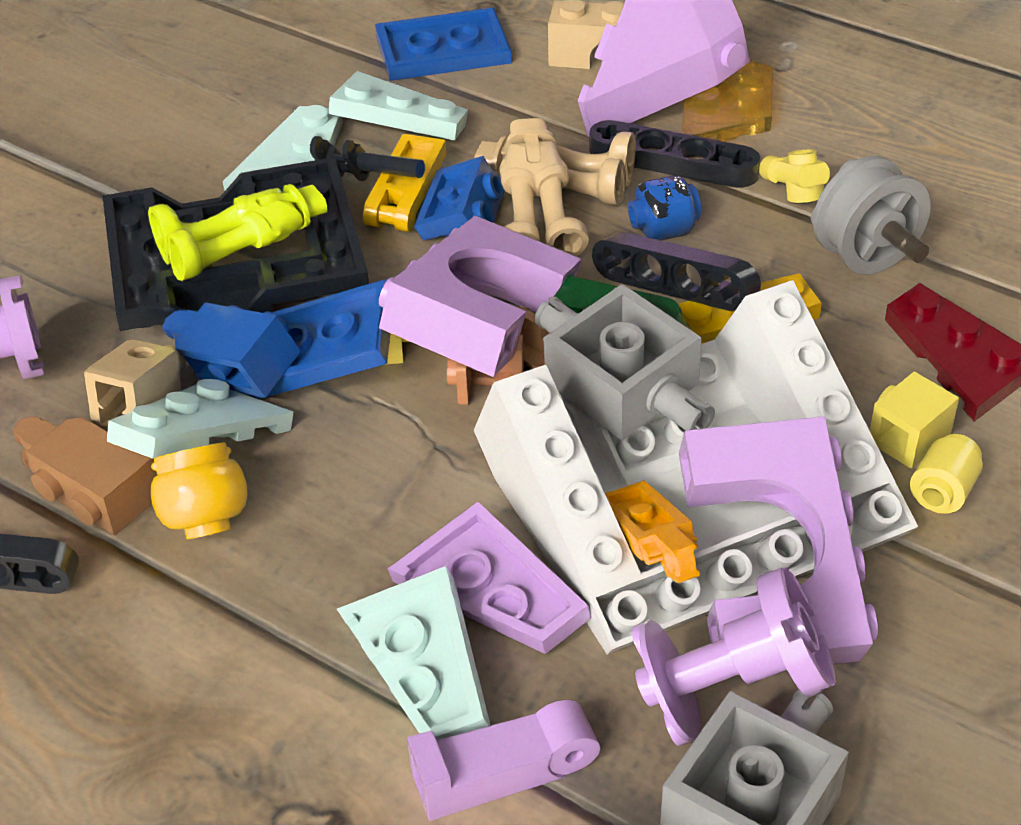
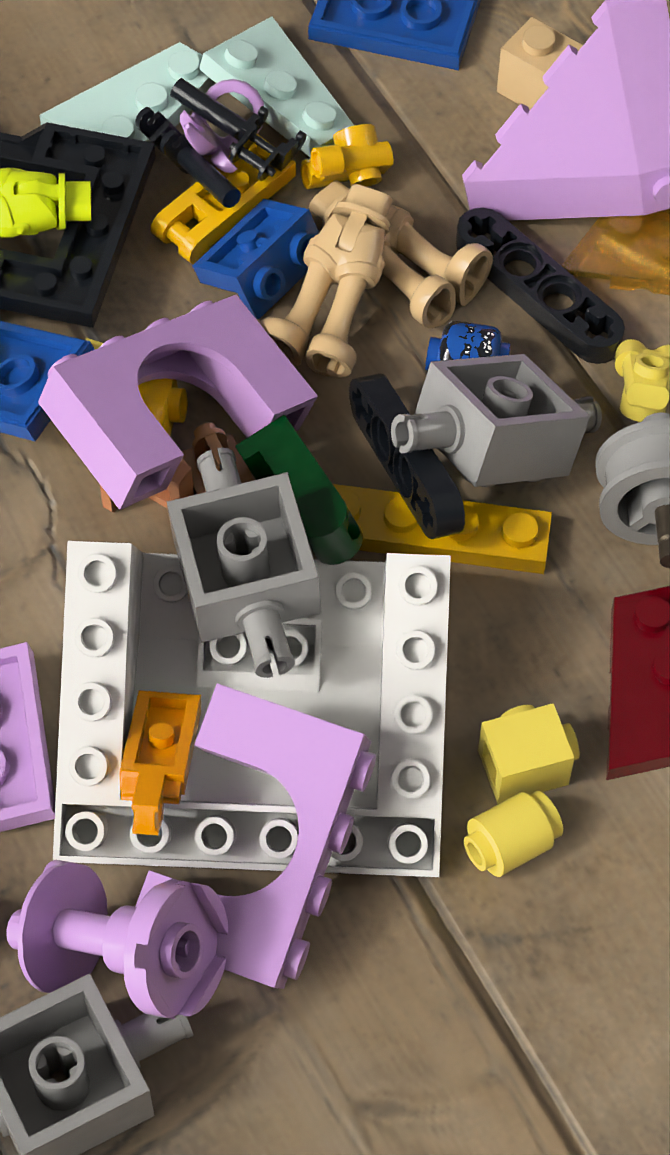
camera: 25 degrees right, 15 degrees up
none -> black piece [170,78,307,181]
none -> lavender piece [180,79,264,173]
none -> yellow plate [300,124,394,189]
none -> light grey brick [391,354,602,487]

